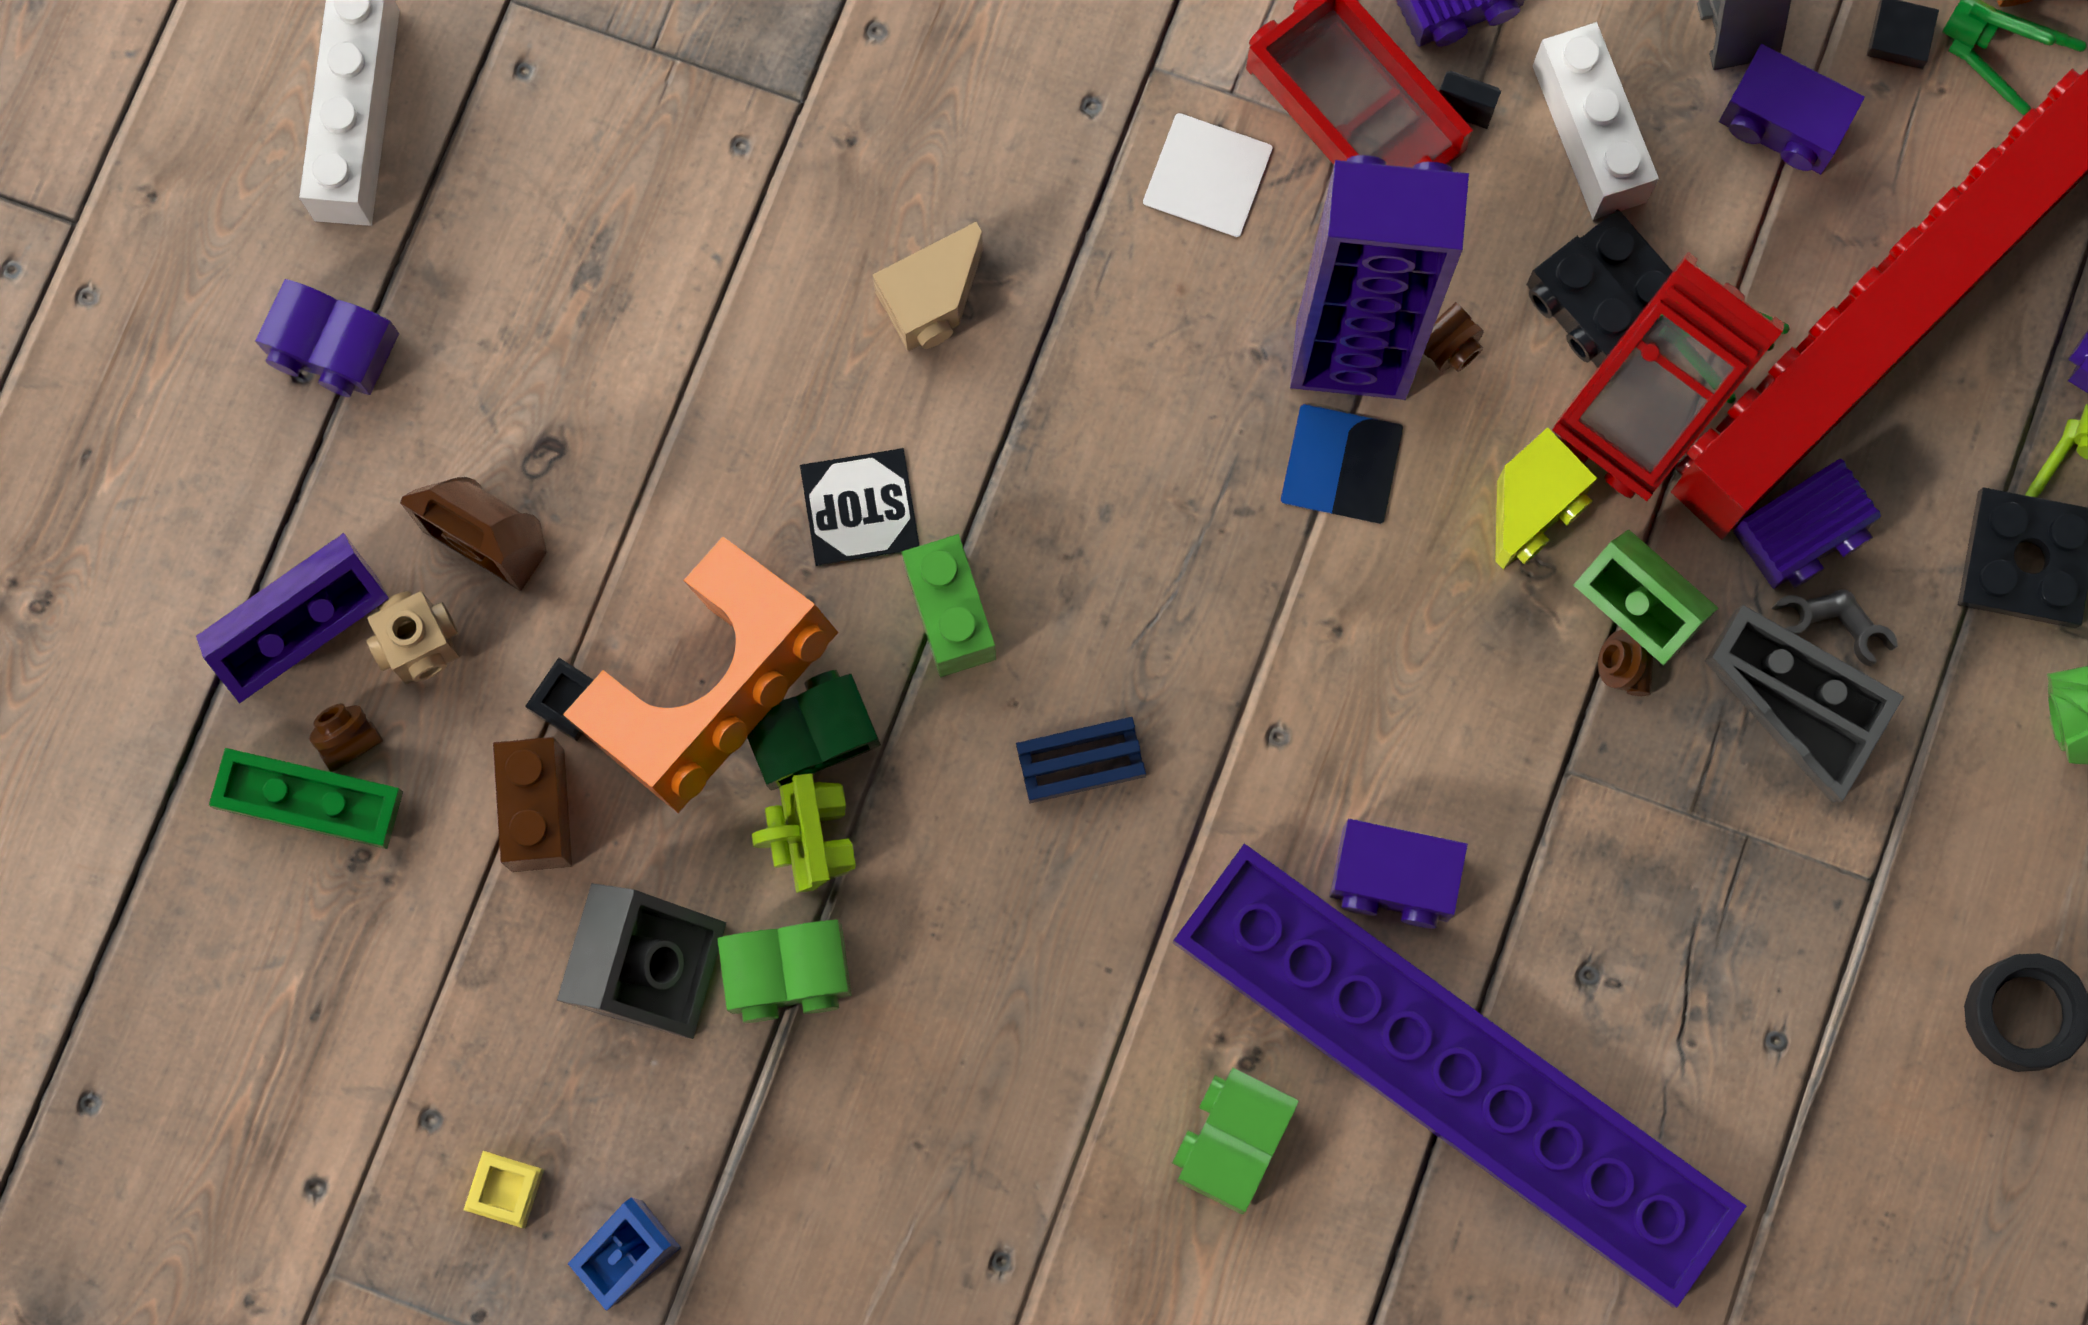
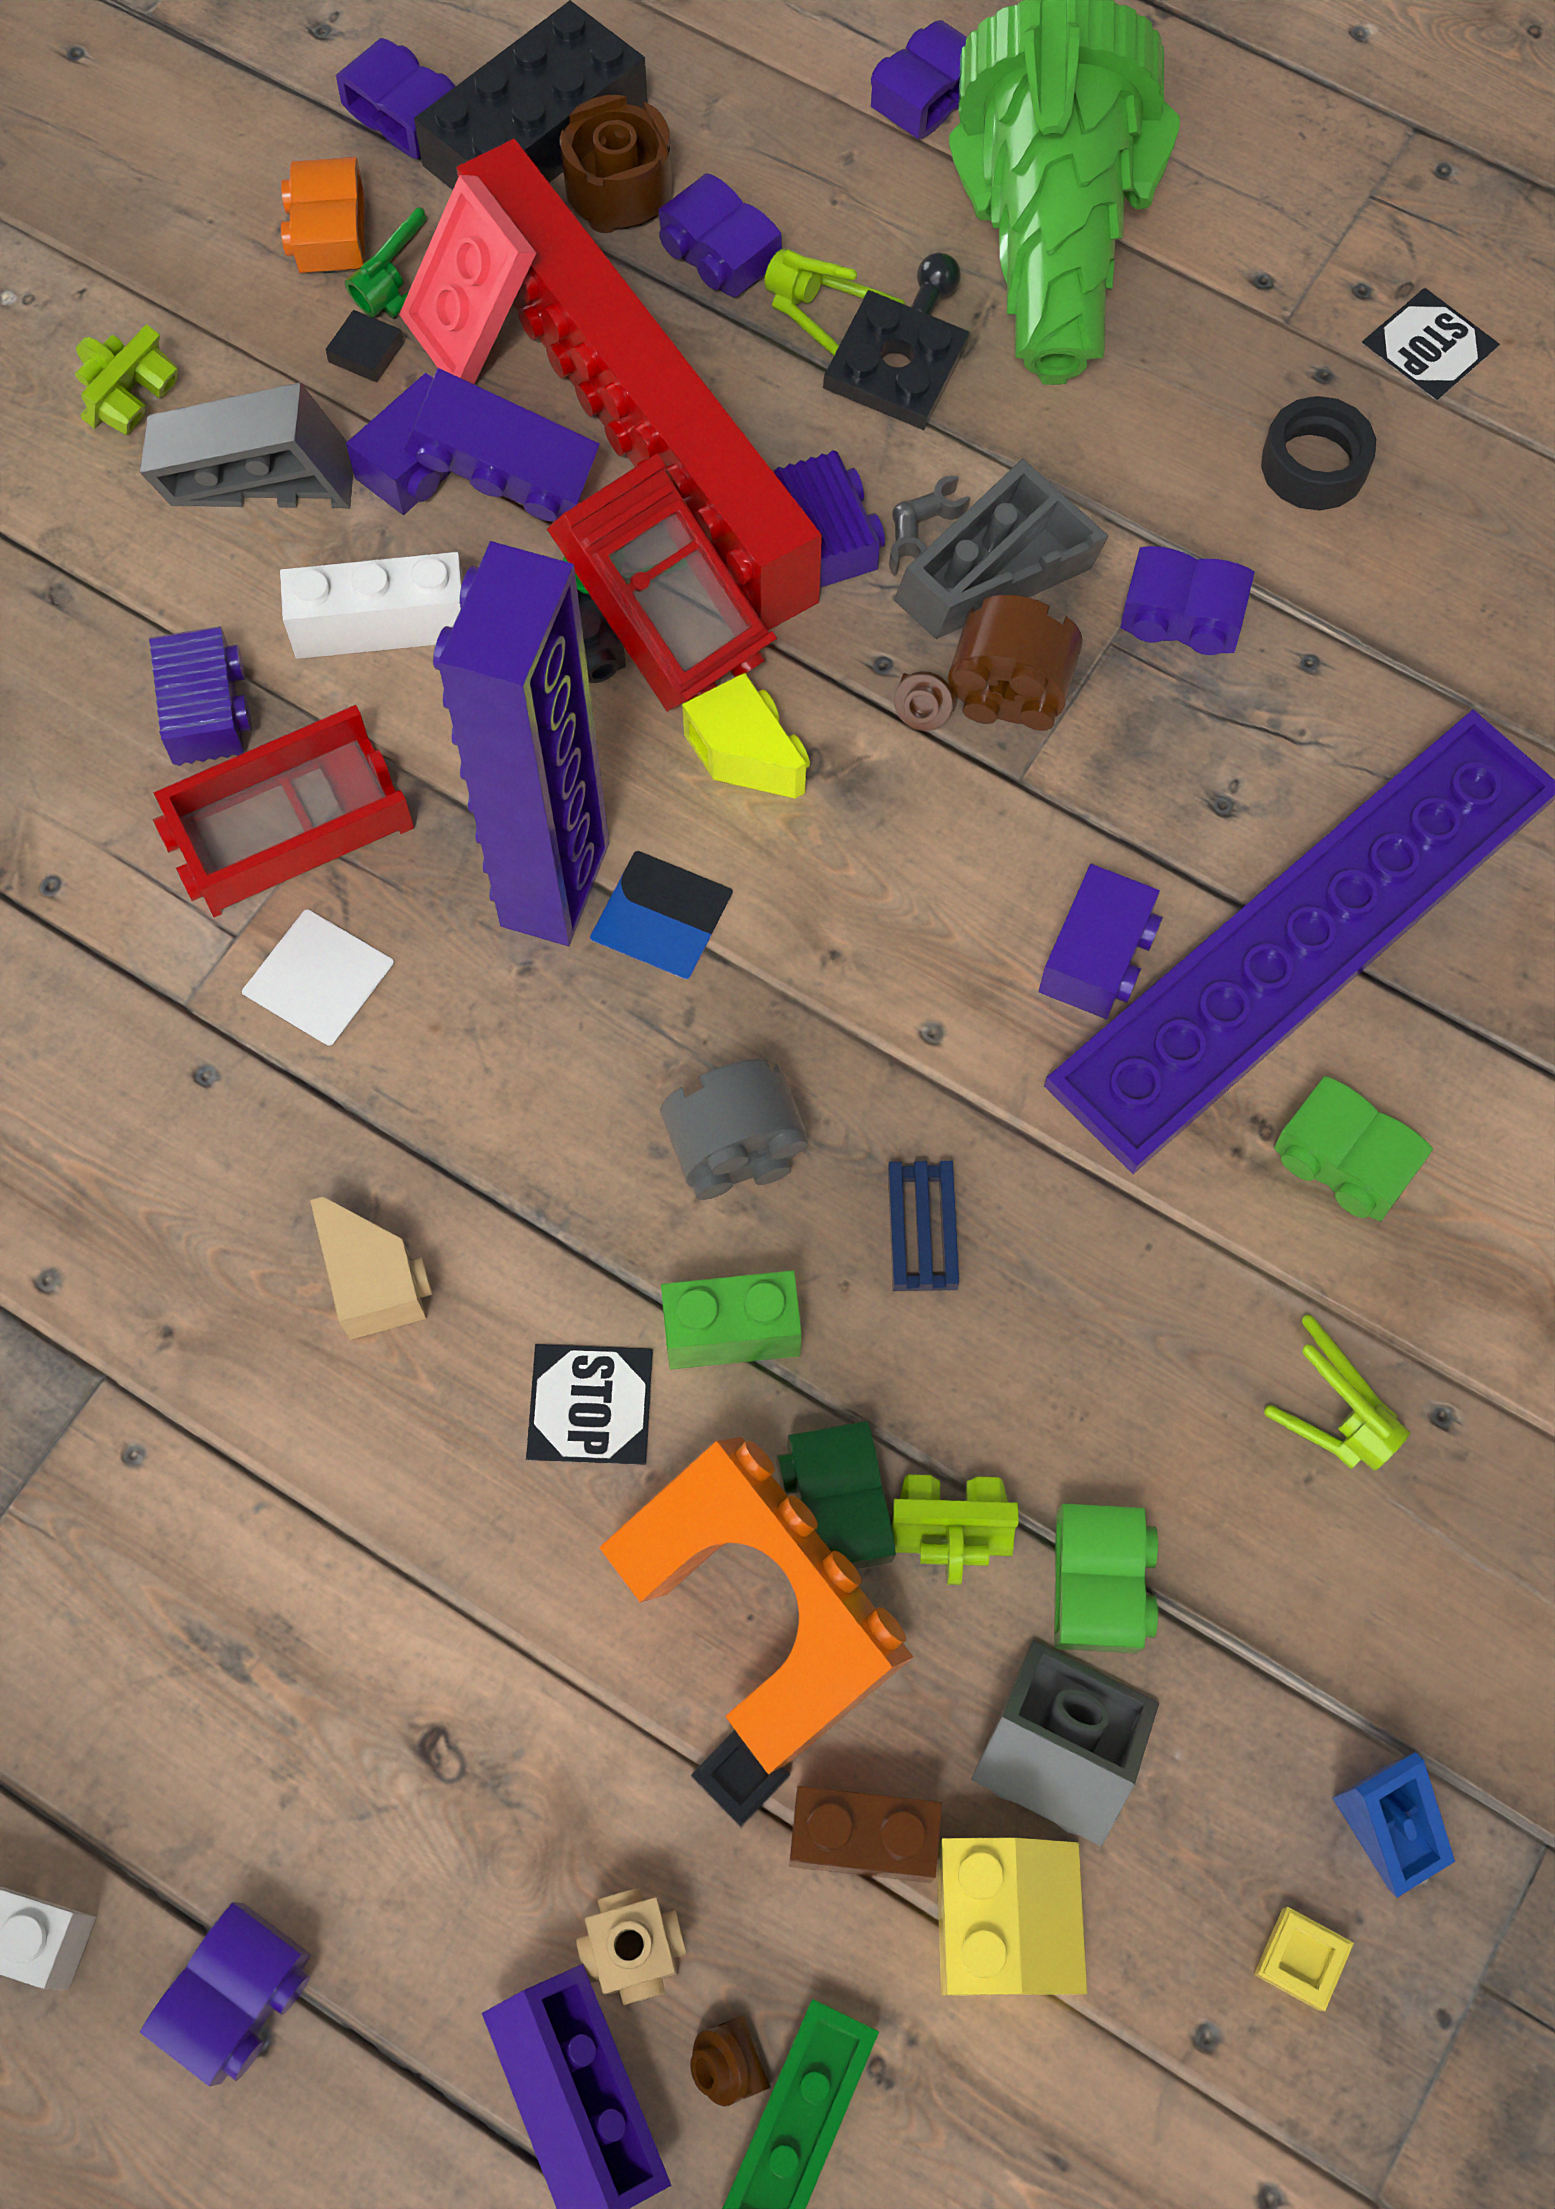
camera: 80 degrees left, 10 degrees down
reddish brown slope [400,477,547,591] -> none
black tile [1439,70,1501,129] -> none
bright green brick [1573,529,1718,665] -> none
none -> coral plate [399,175,536,384]
none -> dark purple brick [404,368,600,521]
none -> dark grey brick [660,1059,809,1200]
none -> light yellow slope [937,1838,1087,1996]
none -> reddish brown brick [948,595,1083,731]
none -> dark purple brick [1120,546,1255,655]
none -> lime plant [1264,1315,1411,1471]

